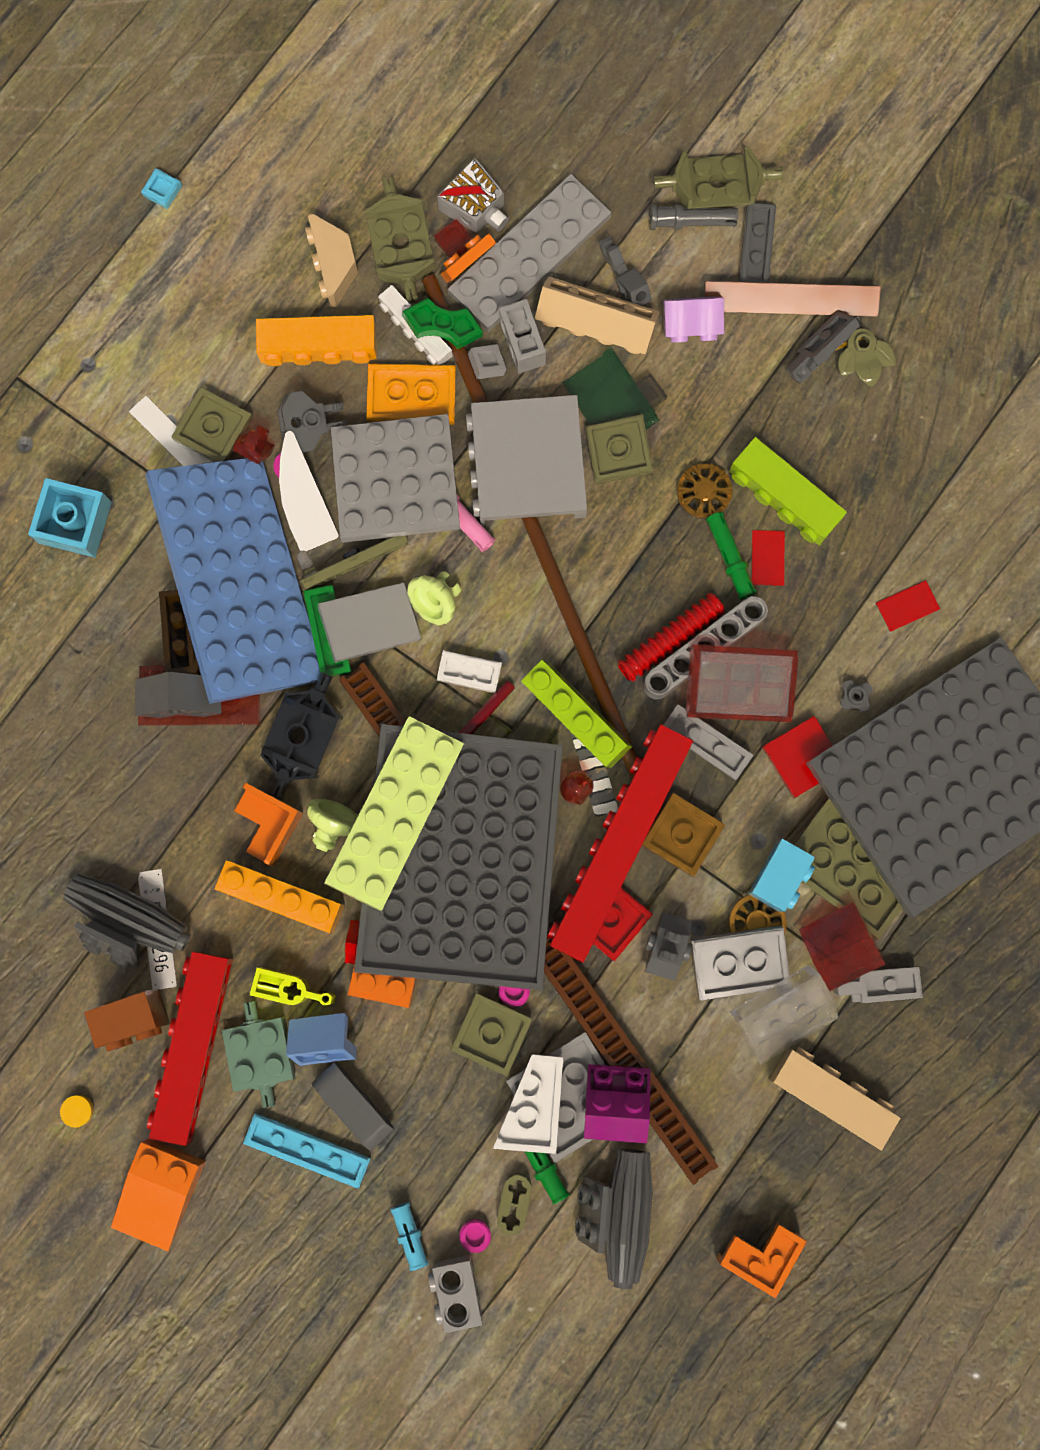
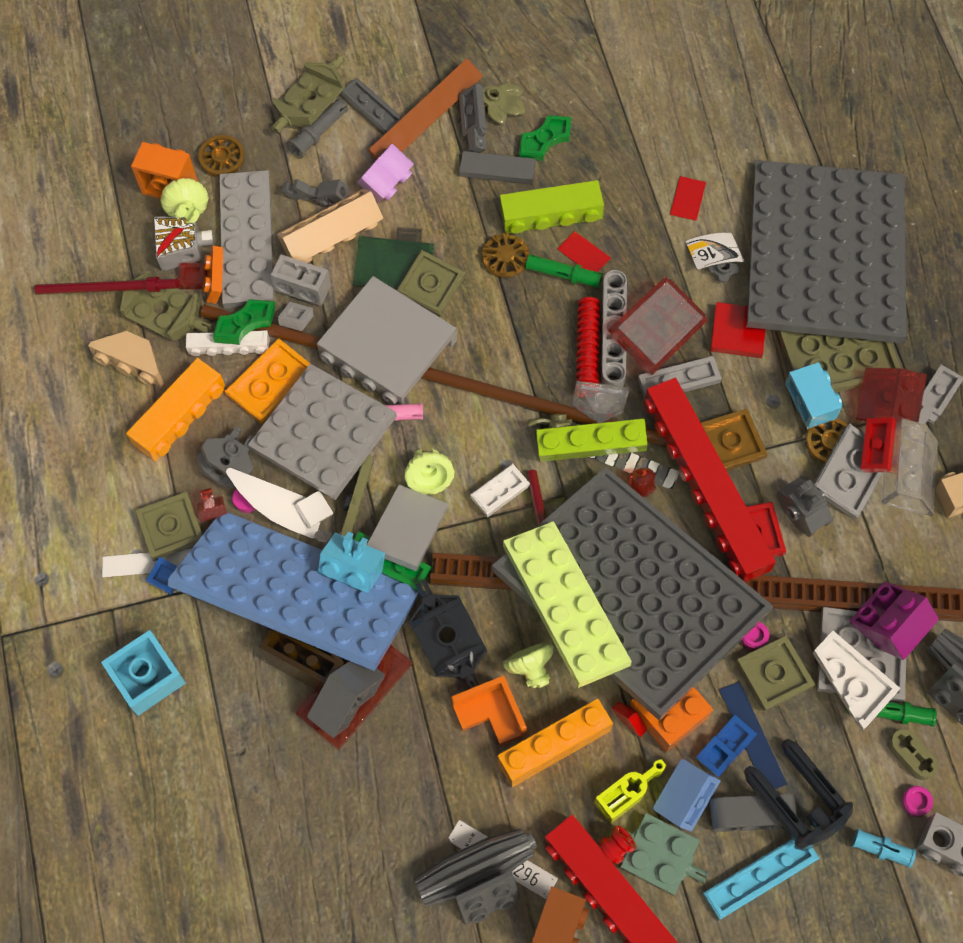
camera: 50 degrees left, 15 degrees down
none -> dark red bar [34,277,179,294]
none -> orange brick [131,142,198,199]
none -> blue plate [146,557,178,595]
none -> yellowish green hair [160,178,209,223]
none -> pearl gold wheel [198,135,245,178]
none -> white tile [295,491,333,528]
none -> medium azure brick [318,532,386,593]
none -> dark grey tile [459,151,536,184]
none -> green tile [519,115,571,161]
none -> olive plate [525,414,572,428]
none -> clear slope [572,381,629,423]
none -> red wheel [599,825,637,864]
none -> sticker [686,233,744,270]
none -> blue slope [696,715,758,777]
none -> dark blue sticker [720,682,787,789]
none -> black piece [744,739,853,851]
none -> red plate [861,418,896,473]

